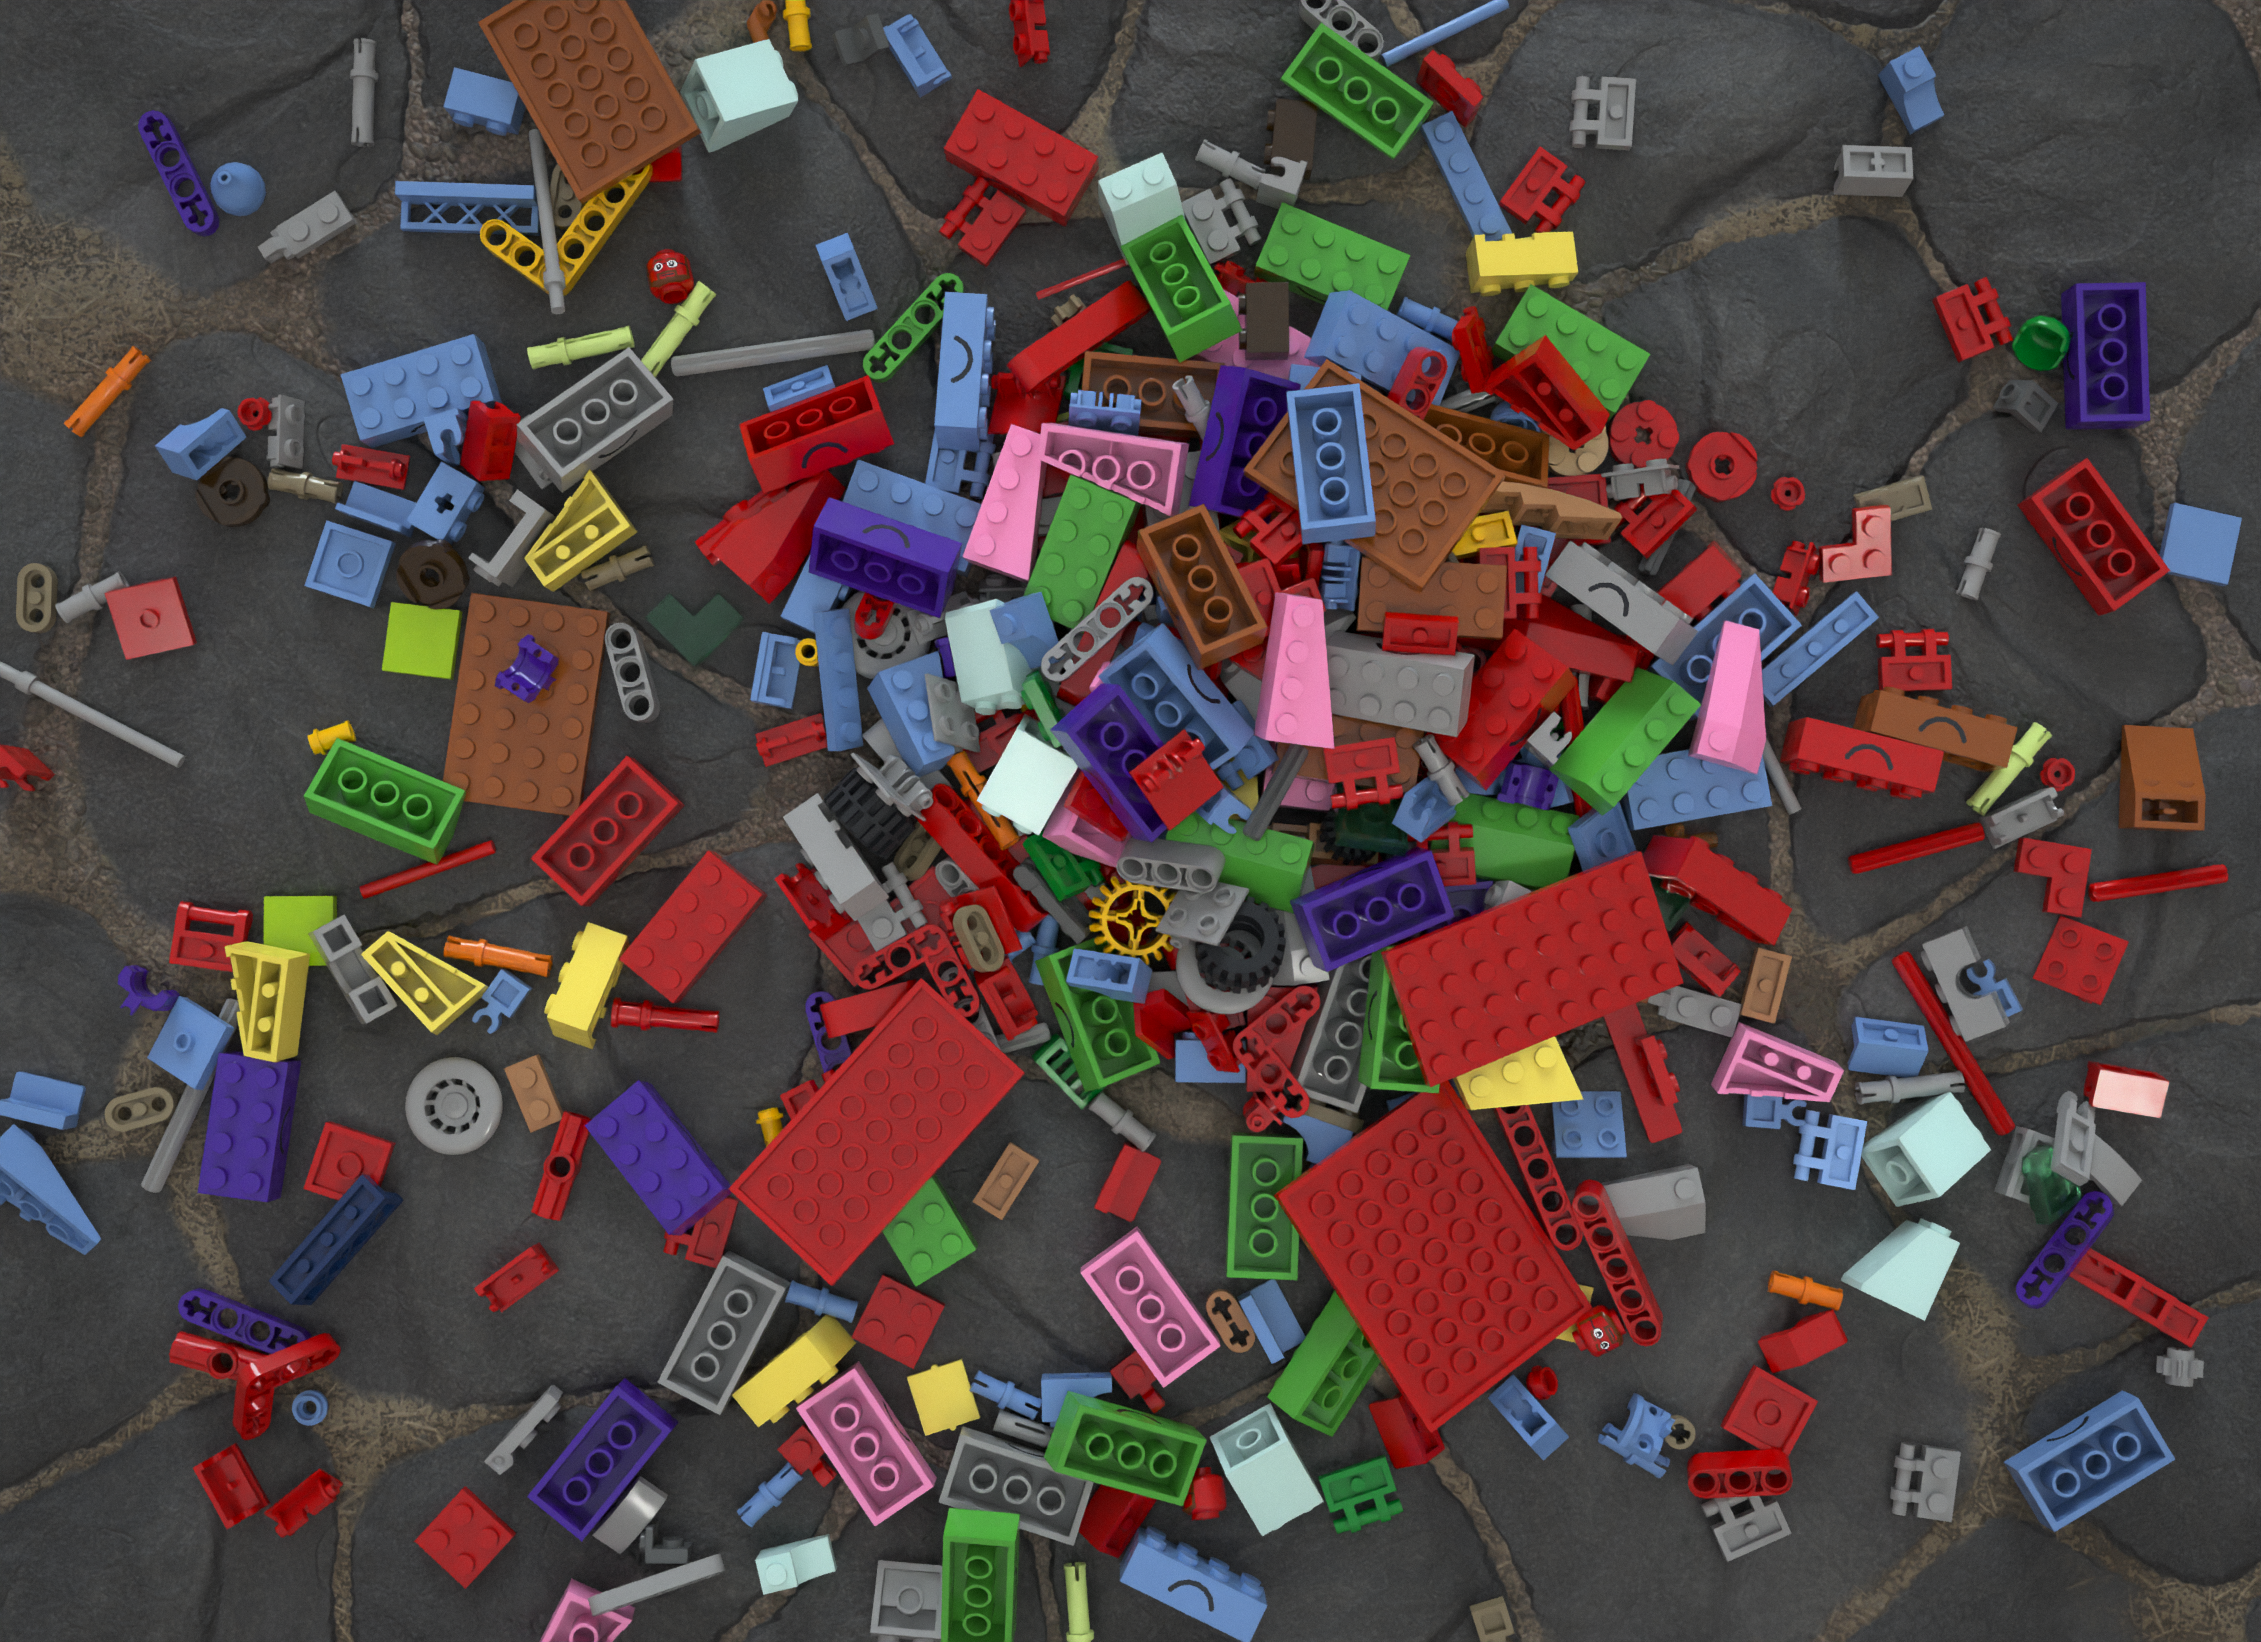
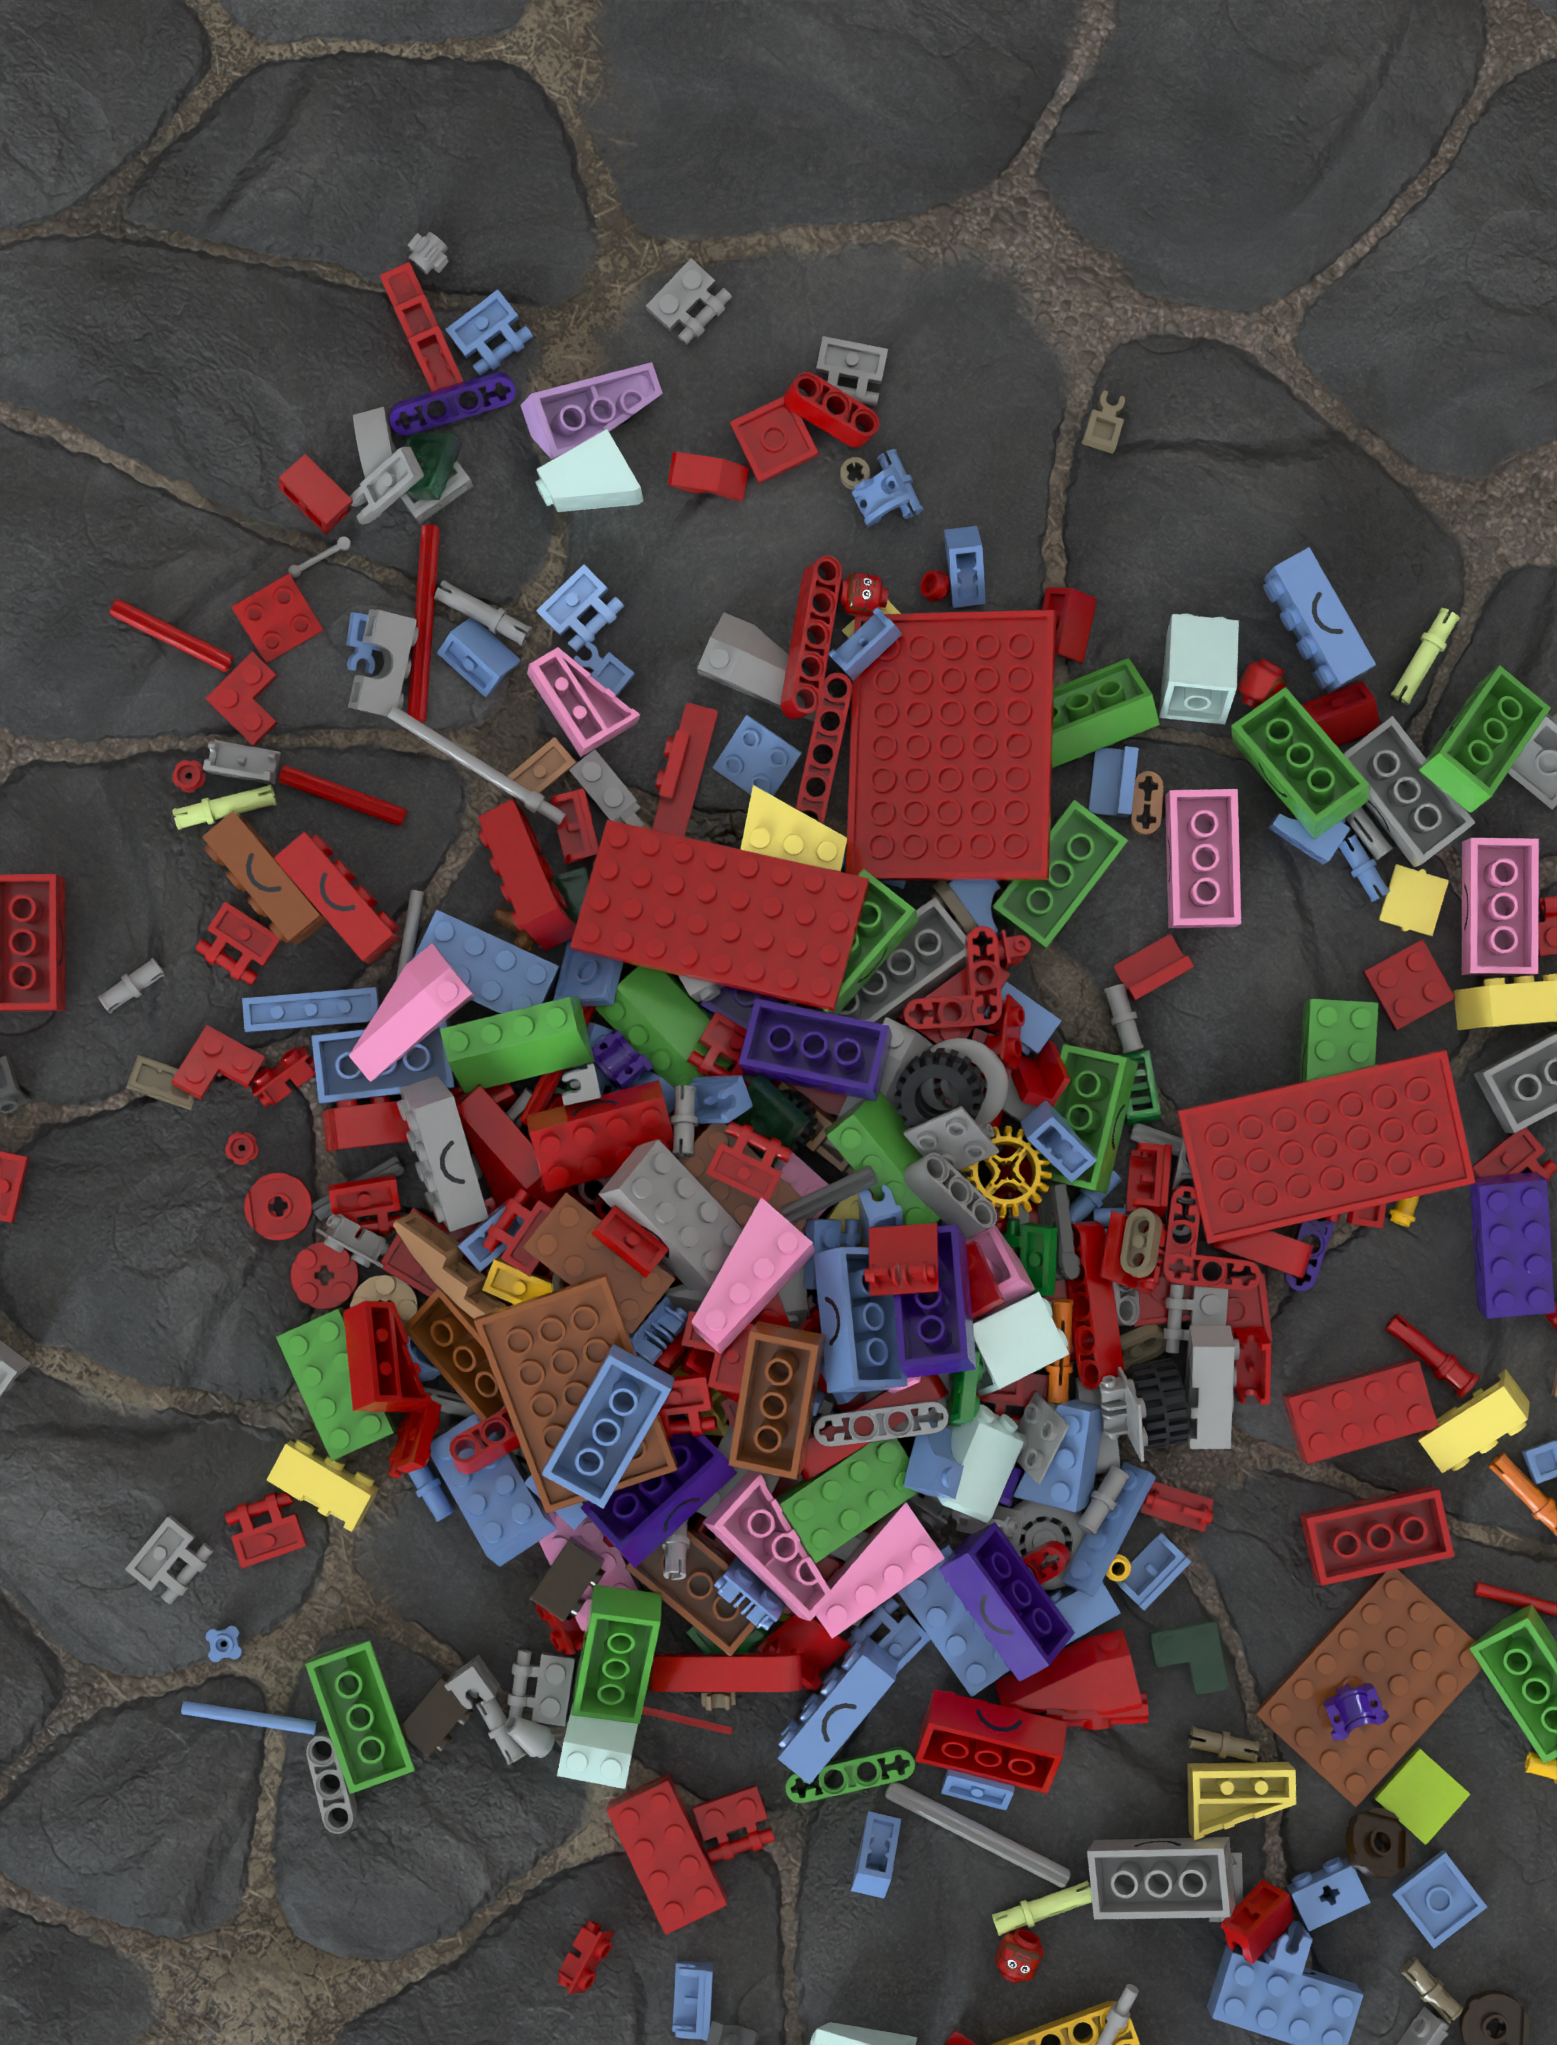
camera: 145 degrees left, 0 degrees up
red hinge [332,444,411,490] -> none
medium blue panel [335,481,416,538] -> none
light grey panel [469,489,556,587] -> none
yellowish green pin [527,326,635,370] -> none
light grey beam [605,623,660,723] -> none
medium blue pin [785,1280,859,1323] -> none
medium nougat plate [973,1141,1040,1220] -> none
red plate [1109,1350,1166,1414] -> none
bright green brick [1254,202,1410,310] -> none
green plate [1318,1454,1404,1534] -> none
red plate [1416,50,1484,128] -> none
medium blue plate [1420,111,1512,241] -> none
orange pin [1768,1270,1843,1311] -> none
light aqua slope [1861,1092,1991,1207] -> none
medium blue brick [2004,1390,2175,1532] -> none
dark orange slope [2118,725,2206,832] -> none
none -> medium blue plate [206,1626,242,1662]
none -> light grey hinge [288,537,351,578]
none -> light grey bar [388,706,566,825]
none -> medium blue plate [445,290,533,377]
none -> light grey cone [504,1714,555,1758]
none -> lavender wedge [520,362,663,459]
none -> medium blue hinge [828,607,902,681]
none -> light grey pin [1077,1466,1129,1536]

